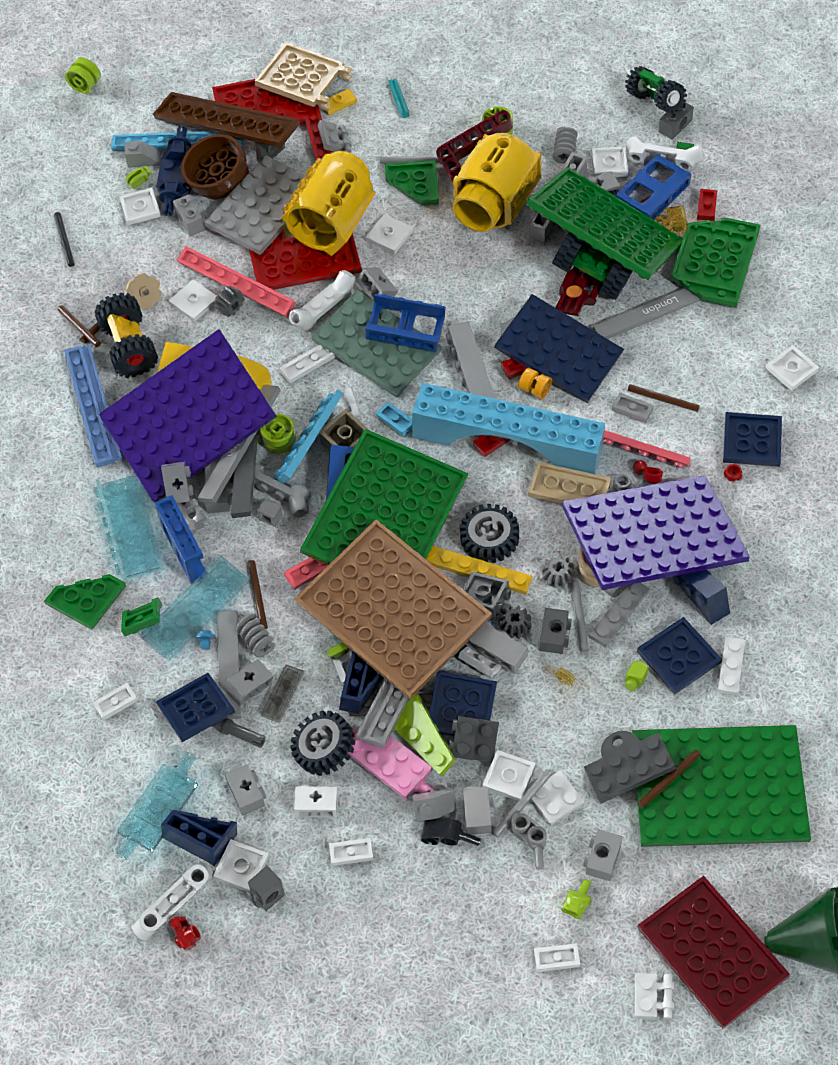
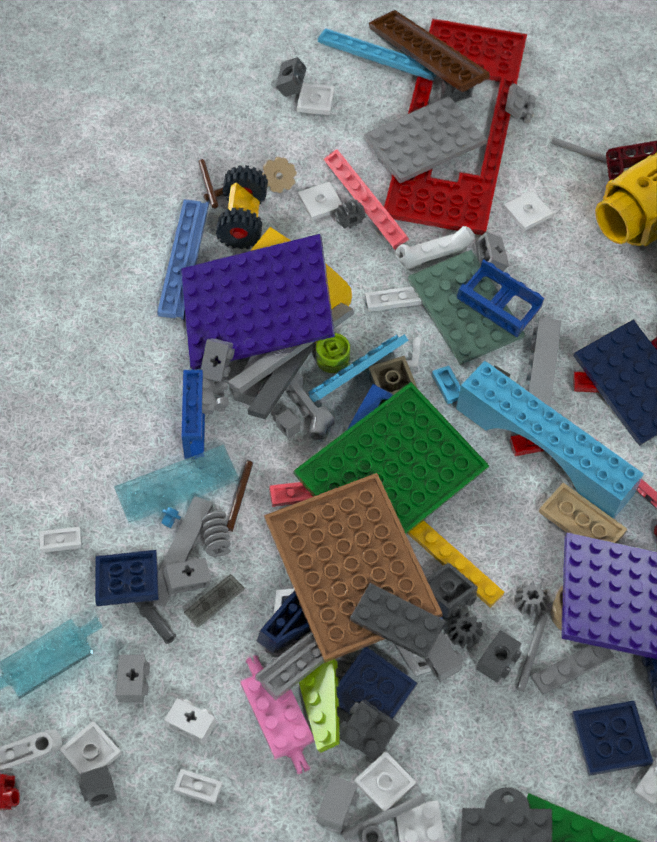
camera: 20 degrees right, 0 degrees up
green plate [44,574,126,630] -> none
black bar [54,212,75,267] -> none
clear light blue bracket [94,475,164,581] -> none
green plate [121,597,162,637] -> none
light grey slope [125,141,161,168] -> none
lime arm [126,166,152,189] -> none
dark blue plate [156,126,192,216] -> none
dark blue wedge [161,809,238,866] -> none
light grey brick [173,195,205,237] -> none
reddish brown wheel [181,134,247,199] -> none
tan plate [255,42,352,111] -> none
yellow piece [281,151,376,256] -> none
wheel [290,711,356,776] -> none
yellow plate [325,88,357,116] -> none
lime plate [326,642,348,659] -> none
green plate [385,160,439,205] -> none
teal axle [389,78,410,118] -> none
light grey slope [413,789,457,821] -> none
black beam [420,818,481,846] -> none
wheel [460,504,520,563] -> none
light orange wheel [518,368,552,400] -> none
clear yellow tile [555,667,576,686] -> none
light grey plate [613,474,632,491] -> none
lime arm [625,661,648,691] -> none
none -> dark grey brick [276,57,307,97]
none -> dark grey plate [350,583,446,660]

